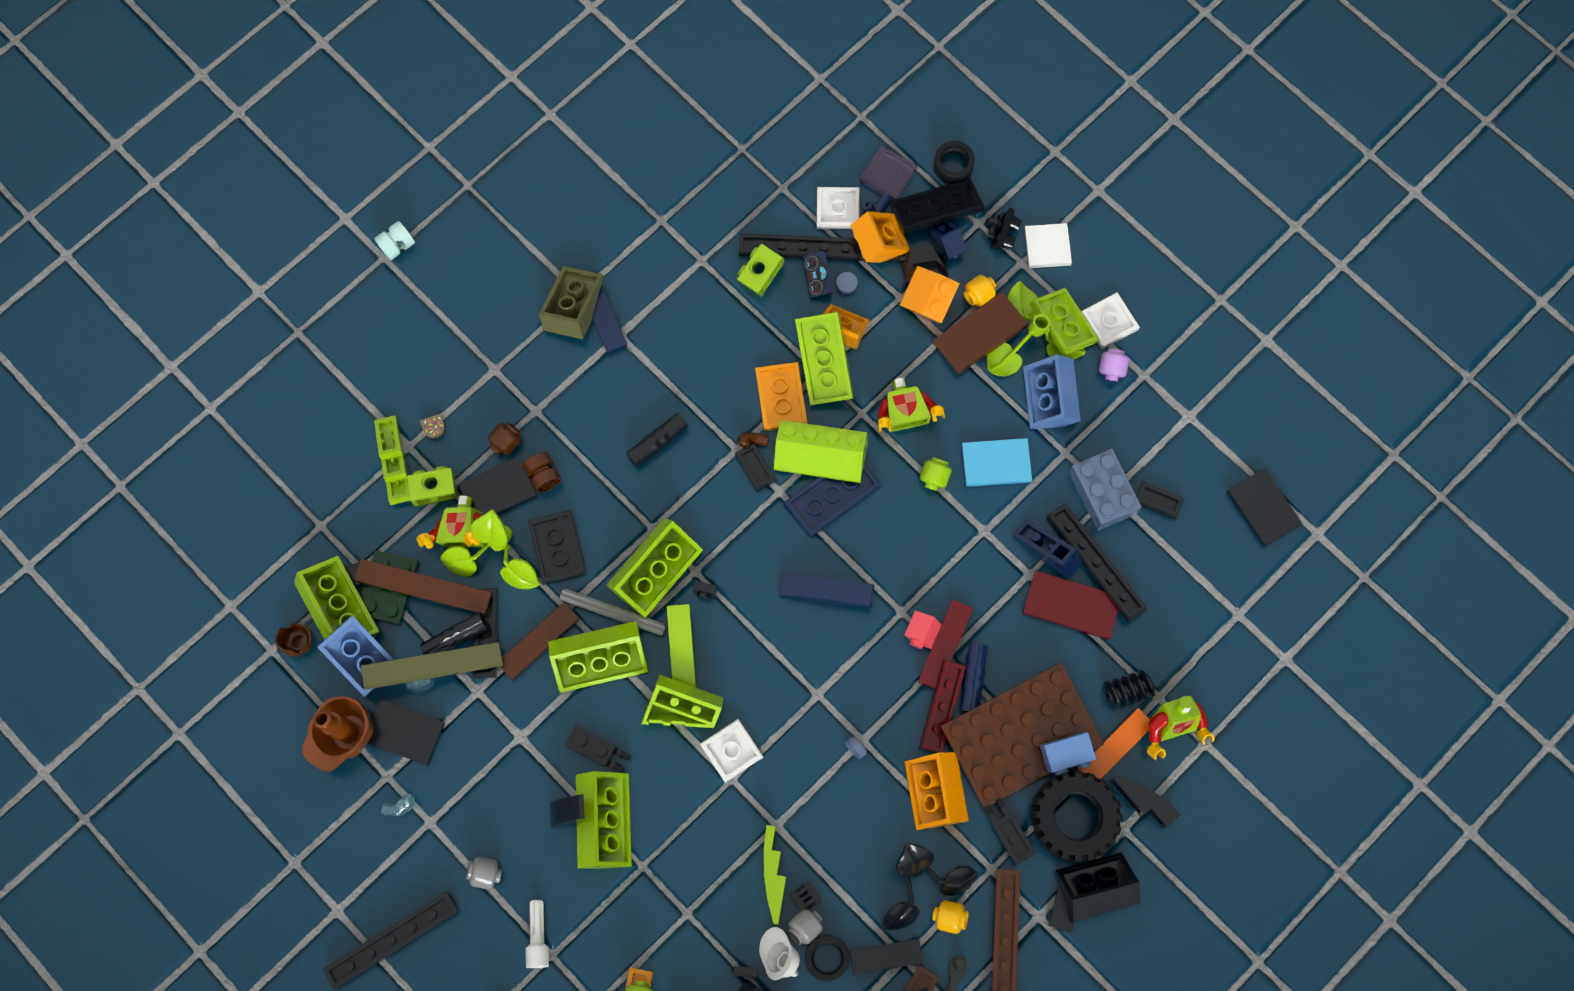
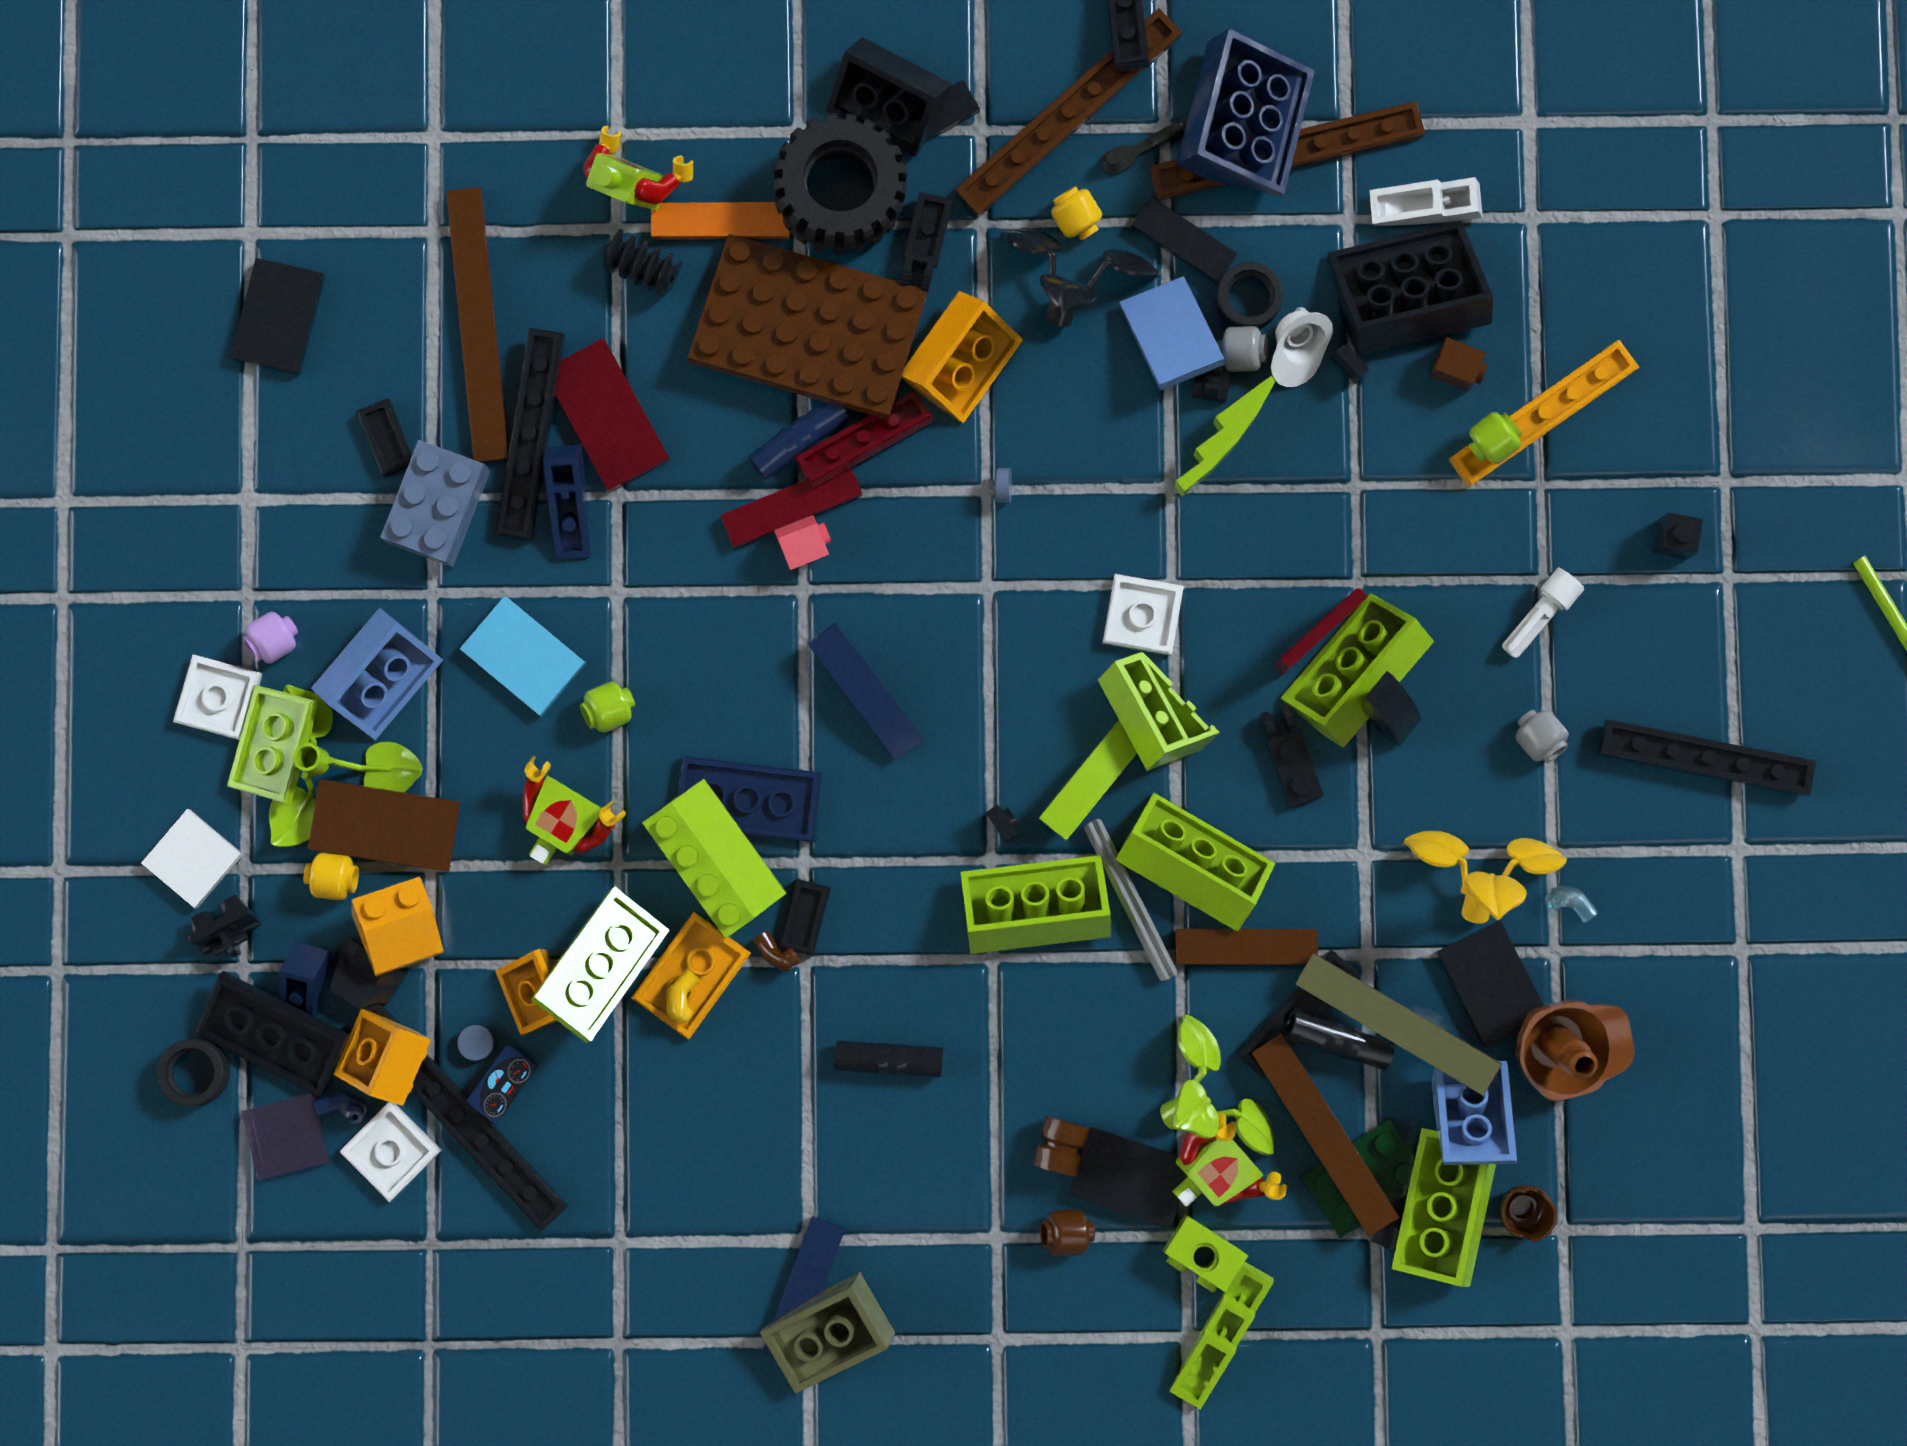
camera: 135 degrees left, 10 degrees up
dark tan tile [420,413,446,439] -> none
black tile [528,510,587,585] -> none
lime brick [737,244,785,297] -> none
medium blue brick [1039,732,1096,775] -> none
black slope [1110,776,1181,829] -> none
none -> reddish brown tile [446,187,509,463]
none -> yellow arm [666,968,700,1023]
none -> medium blue tile [1120,276,1225,390]
none -> dark red tile [1274,588,1368,676]
none -> yellow plant [1403,831,1567,924]

